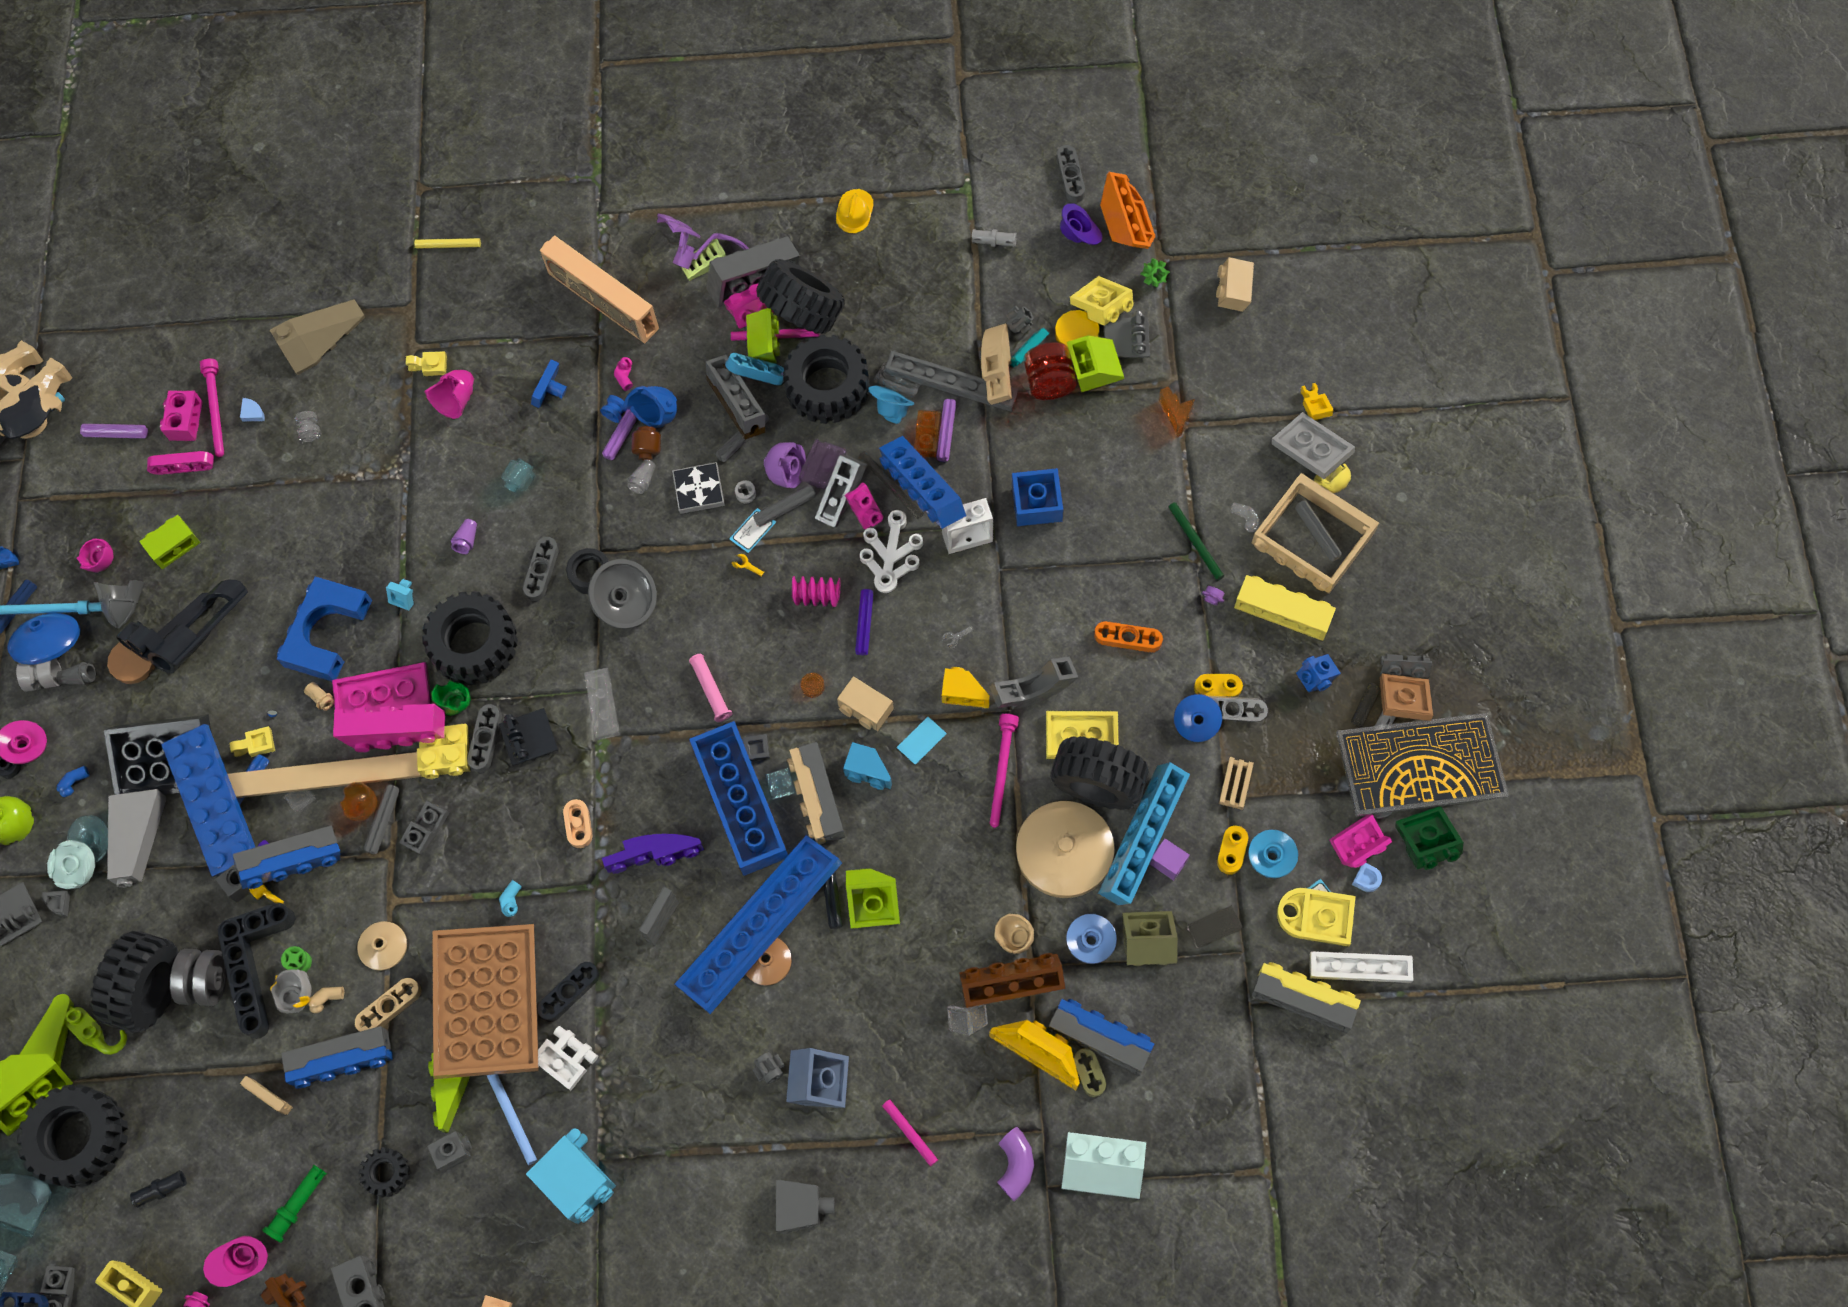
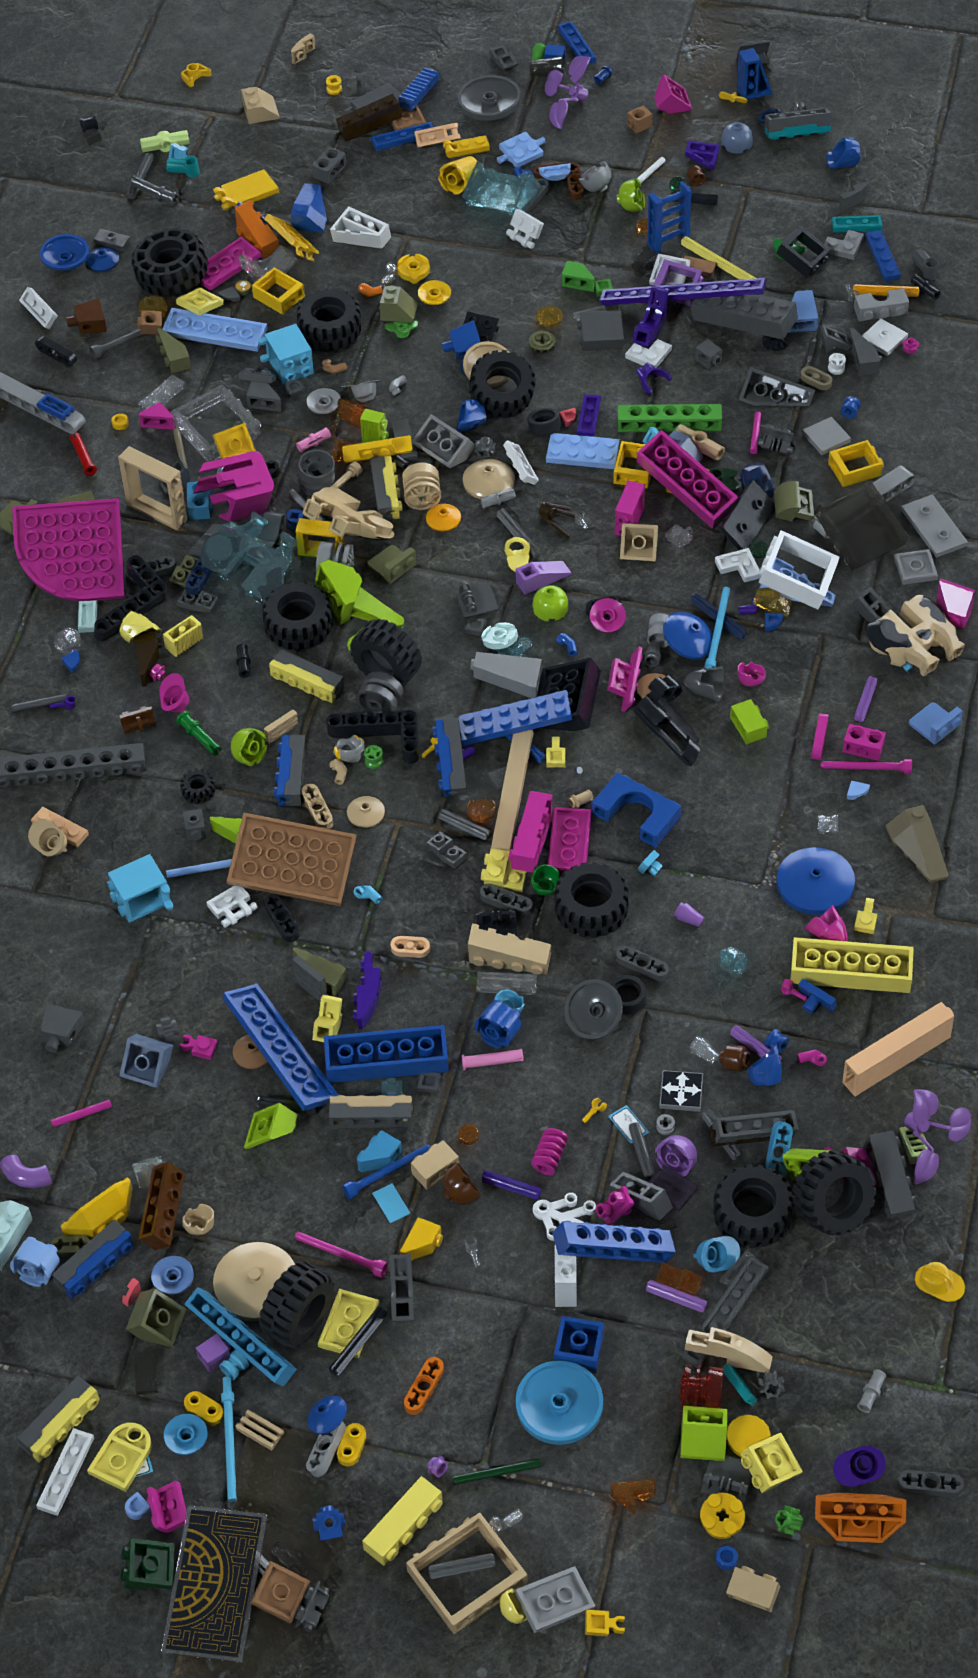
camera: 105 degrees right, 15 degrees down
none -> light blue brick [10,1237,60,1287]
none -> coral tile [122,1278,142,1307]
none -> dark pink plate [180,1034,218,1060]
none -> medium azure wheel [219,1350,249,1381]
none -> medium azure bar [221,1377,237,1502]
none -> lime cylinder [230,728,267,766]
none -> piece [269,649,344,703]
none -> olive slope [293,947,347,997]
none -> light yellow brick [312,995,342,1042]
none -> black axle [329,1306,387,1376]
none -> blue piece [342,1144,431,1200]
none -> reddish brown cylinder [442,1163,481,1205]
none -> tan wedge [468,923,551,975]
none -> blue brick [474,1000,521,1048]
none -> medium azure hair [494,989,525,1012]
none -> dark azure dish [516,1361,603,1445]
none -> dark pink bracket [607,646,643,712]
none -> yellow plate [700,1493,745,1539]
none -> blue tile [715,1546,738,1570]
none -> blue dish [777,847,855,915]
none -> dark pink hand [781,979,807,1001]
none -> light yellow brick [790,937,913,993]
none -> medium blue bracket [909,702,963,745]

